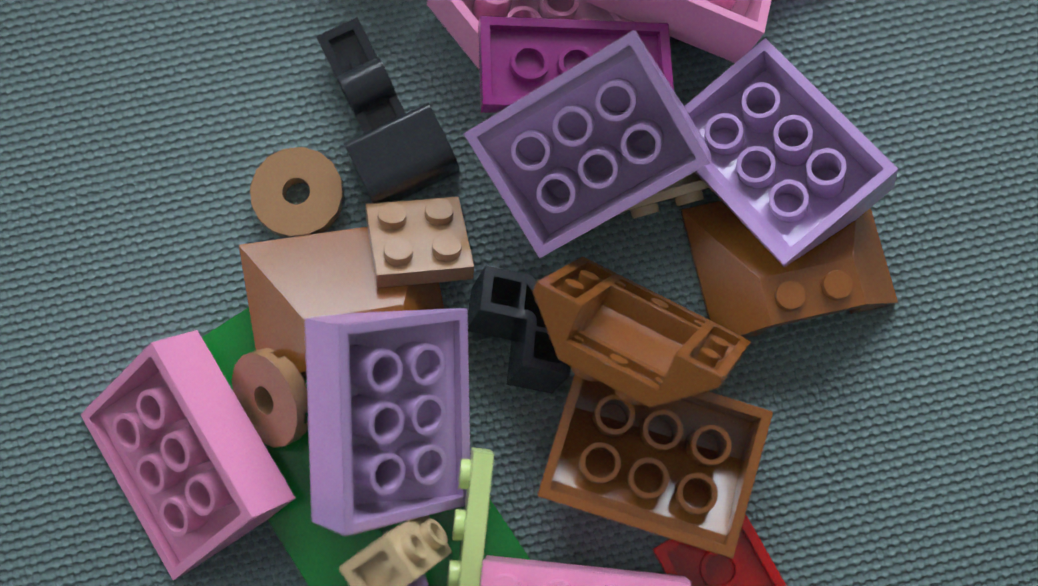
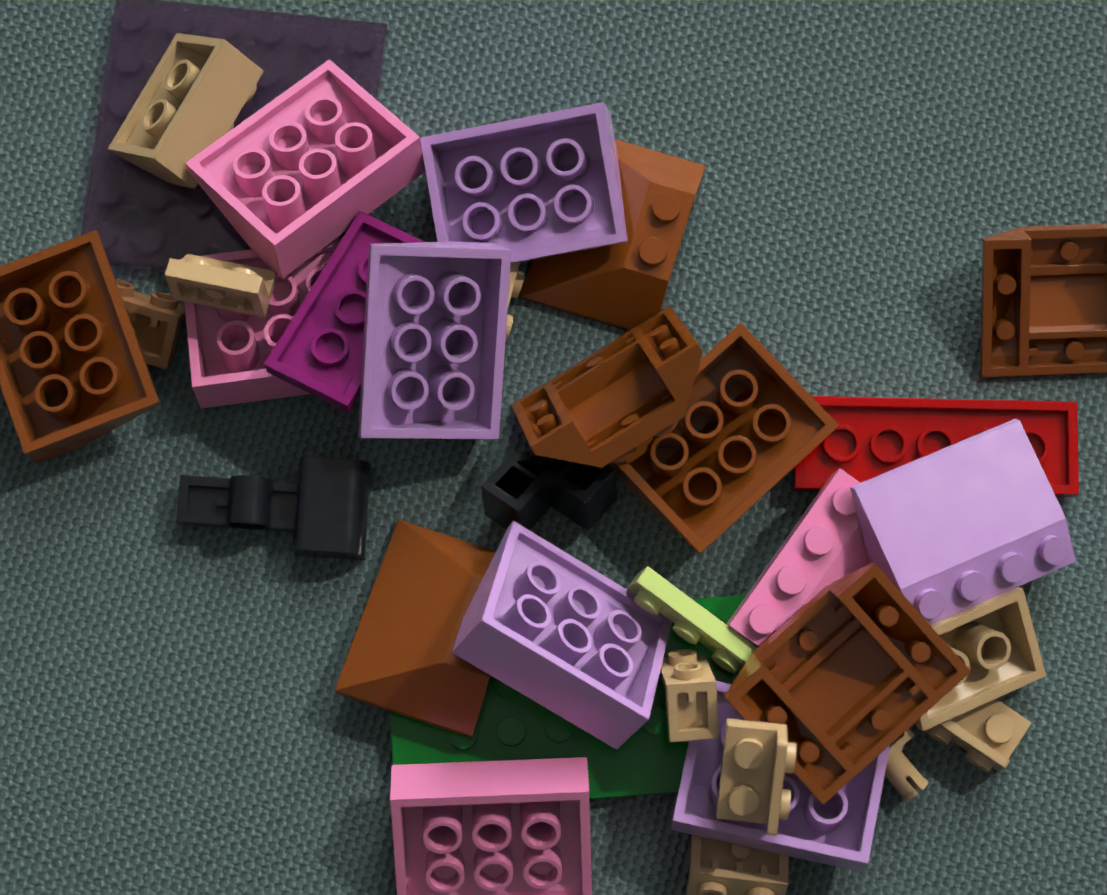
camera: 60 degrees left, 0 degrees up
medium nougat tile [232,348,309,447] -> none
medium nougat tile [250,147,344,238] -> none
medium nougat plate [366,197,474,288] -> none

